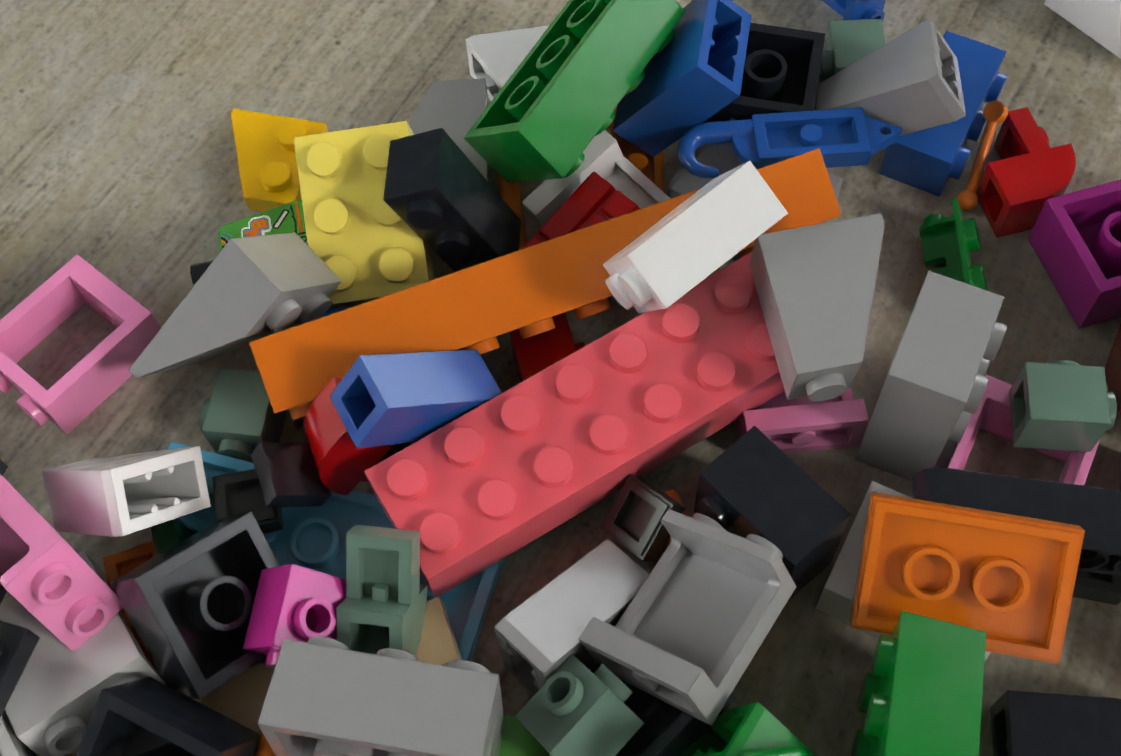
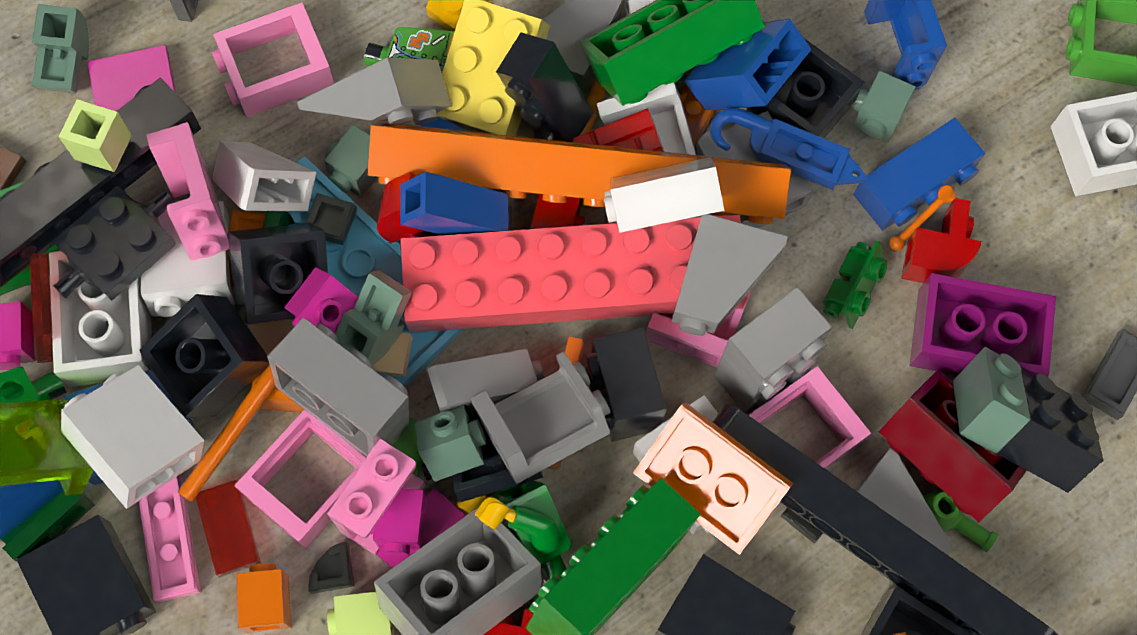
camera: 20 degrees right, 10 degrees up
black tile [251,442,331,507] -> none
pearl dark grey tile [601,474,685,563] -> none
light grey slope [813,18,966,136] -> none
sand green brick [1009,360,1117,452] -> none

